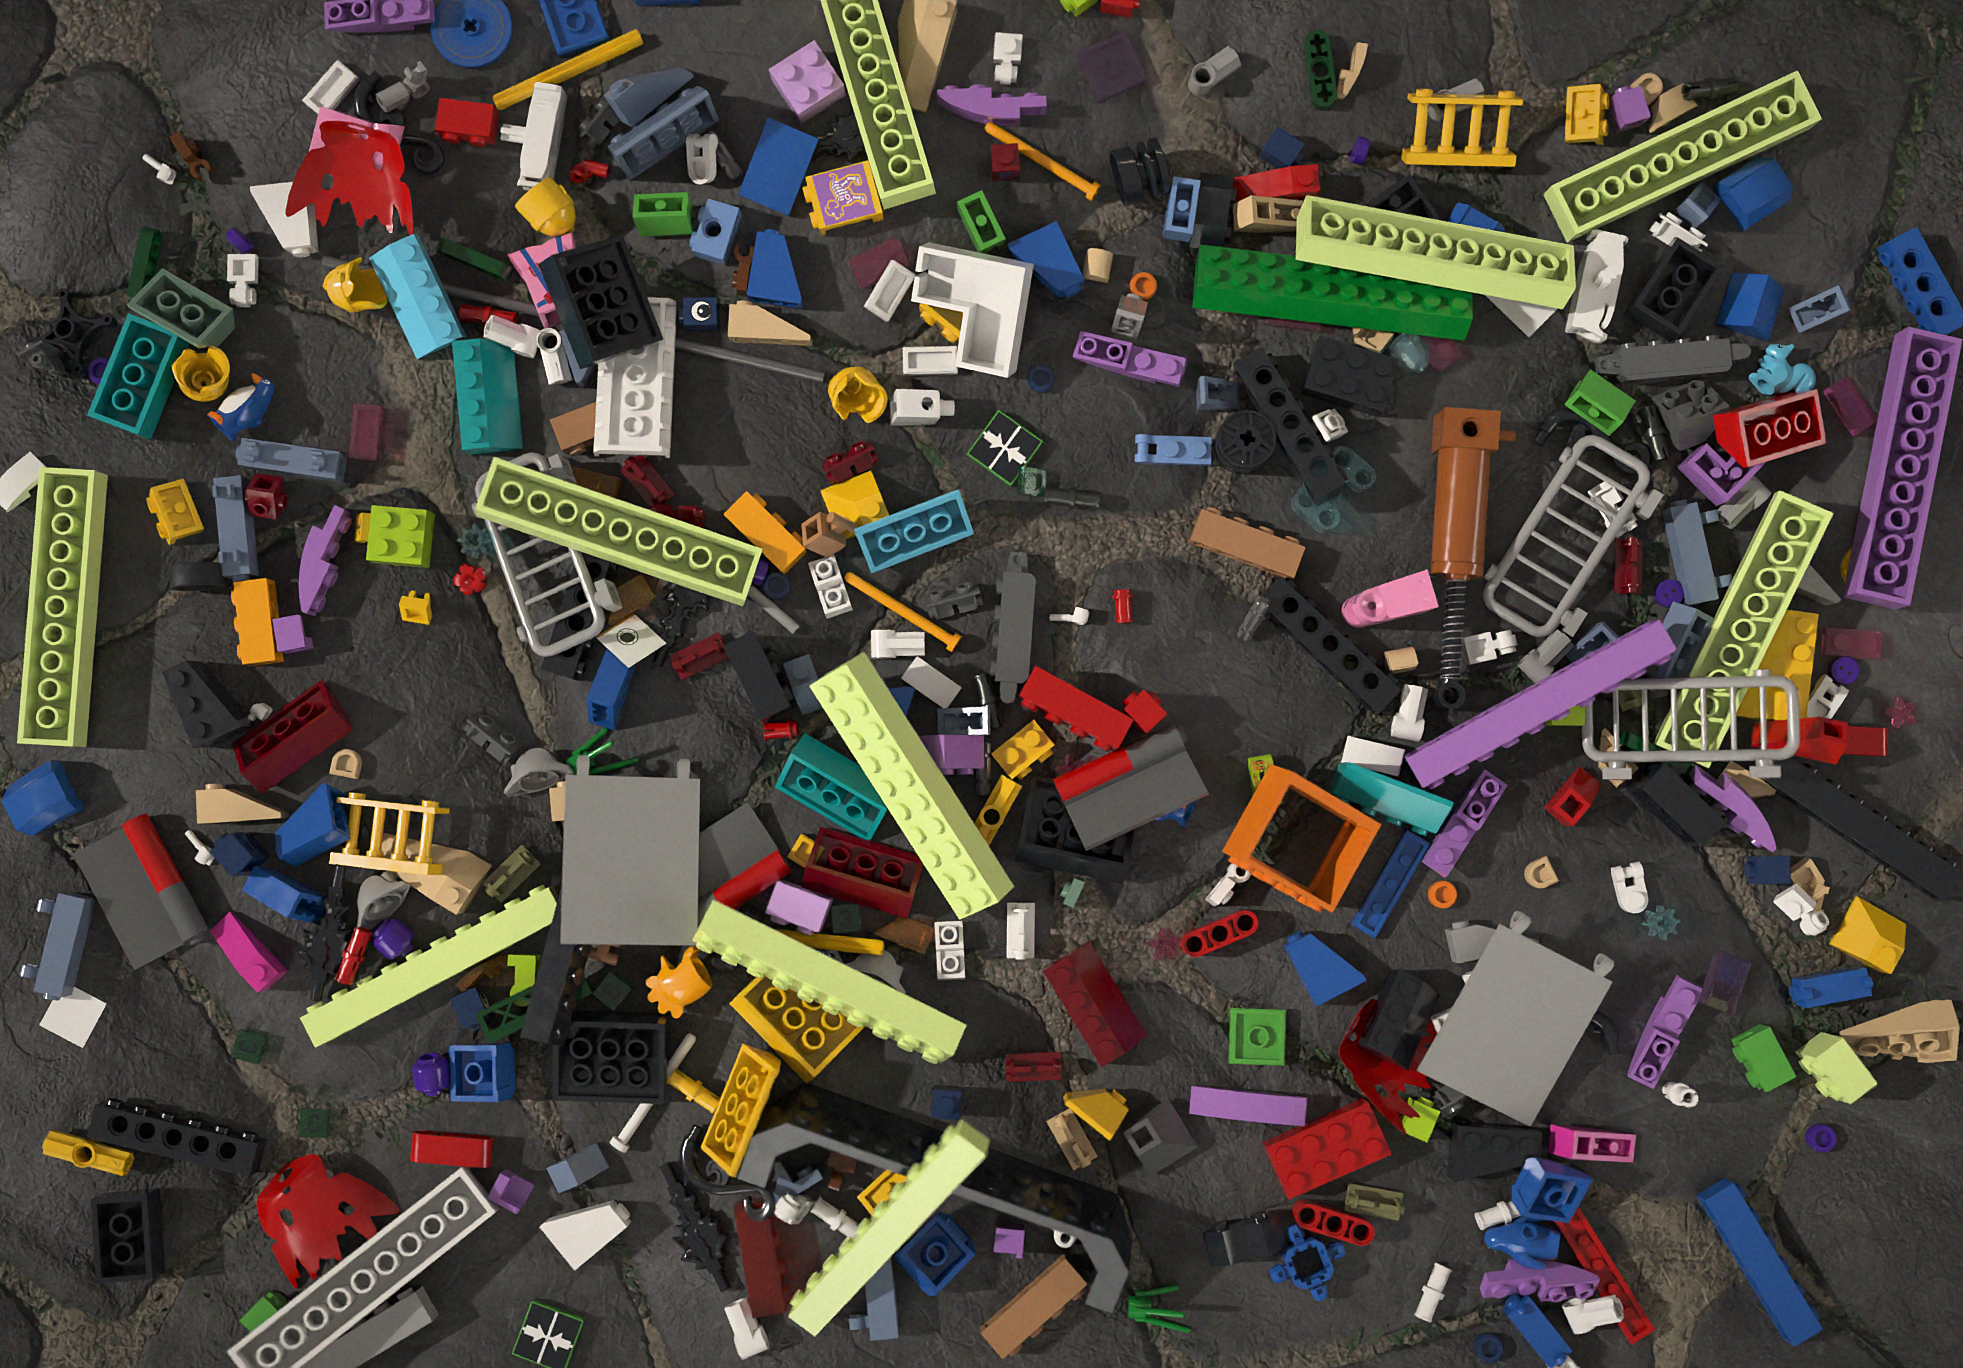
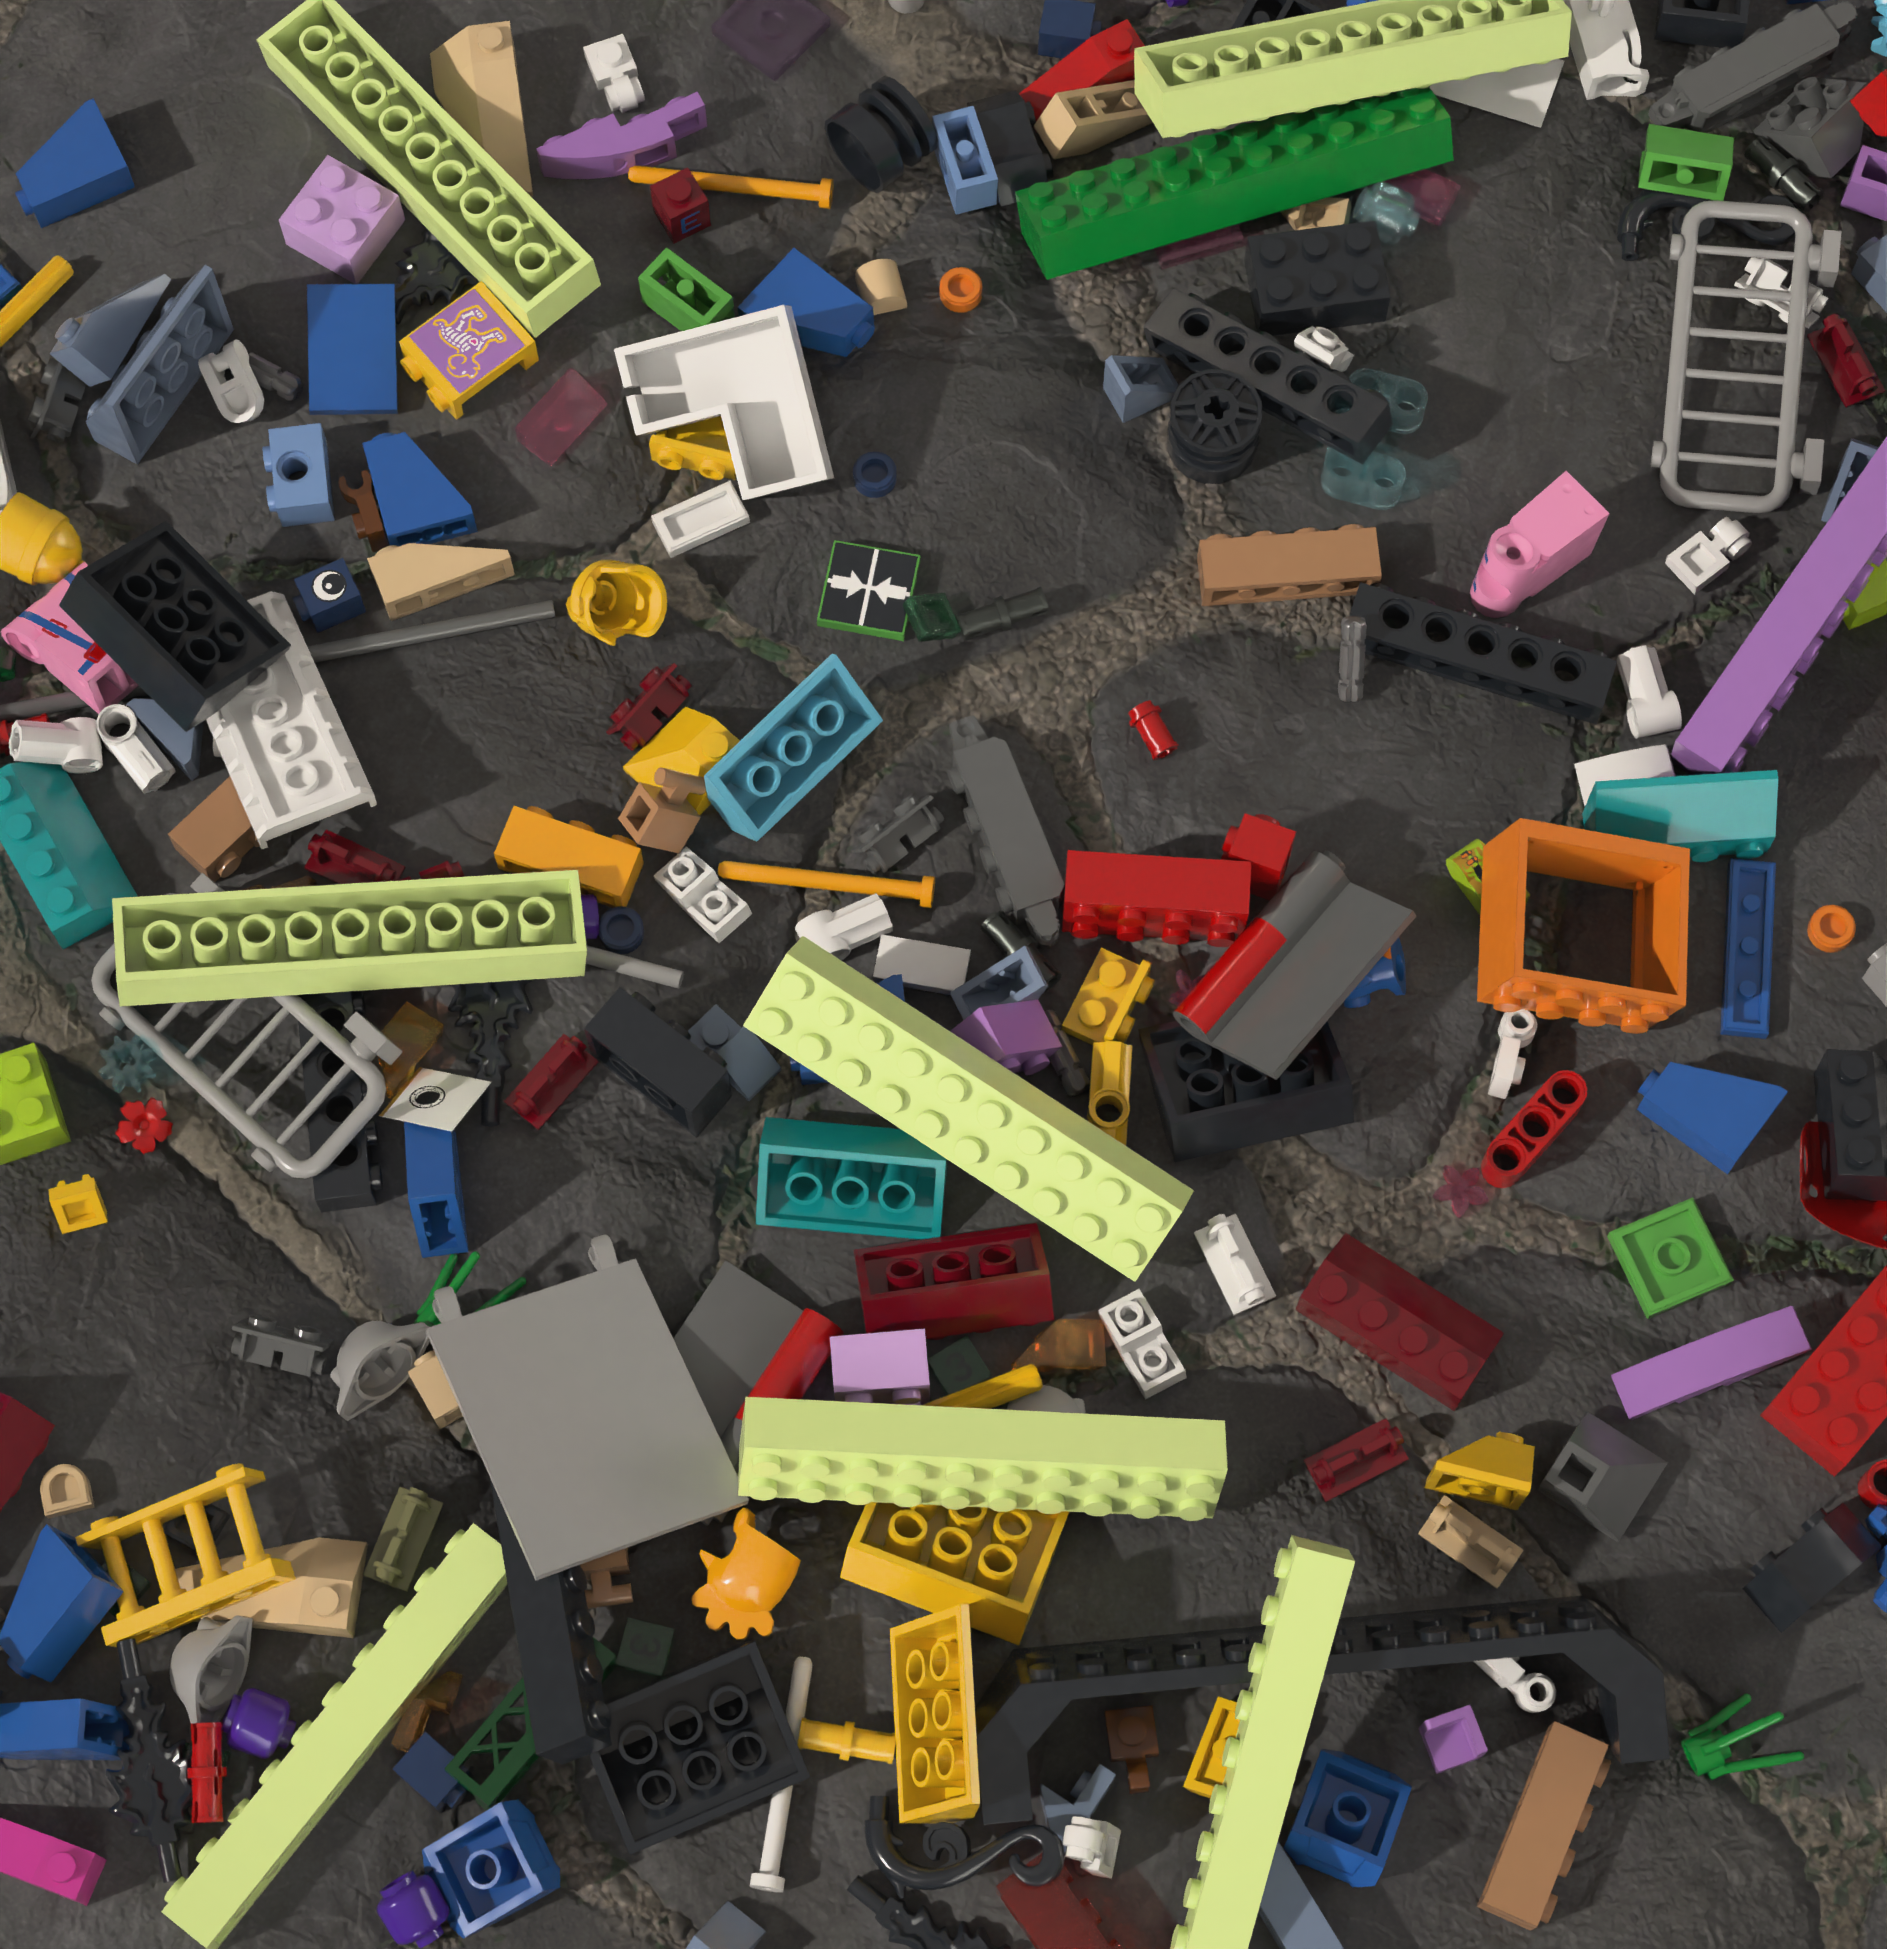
camera: 25 degrees left, 15 degrees down
lime leg [508,953,541,1007] -> none
red arm [569,159,610,184] -> none
bright green brick [633,192,695,236] -> none
red pin [763,718,799,741] -> none
yellow tile [787,833,825,868] -> none
white pin [810,1197,859,1238] -> none
white tile [864,260,916,322] -> none
white torso [890,389,955,426] -> none
dark blue brick [931,1085,962,1120] -> none
white hand [1050,607,1089,625] -> none
sand green plate [1060,877,1085,908] -> none
medium lavender slope [1073,331,1187,387] -> none
light grey slope [1111,294,1148,339] -> none
medium blue plate [1135,434,1212,466] -> none
tan brick [1384,647,1418,675] -> none
medium lavender slope [1421,769,1507,877] -> none
dark orange piece [1430,407,1516,710] -> none
light grey piece [1517,629,1574,683] -> none

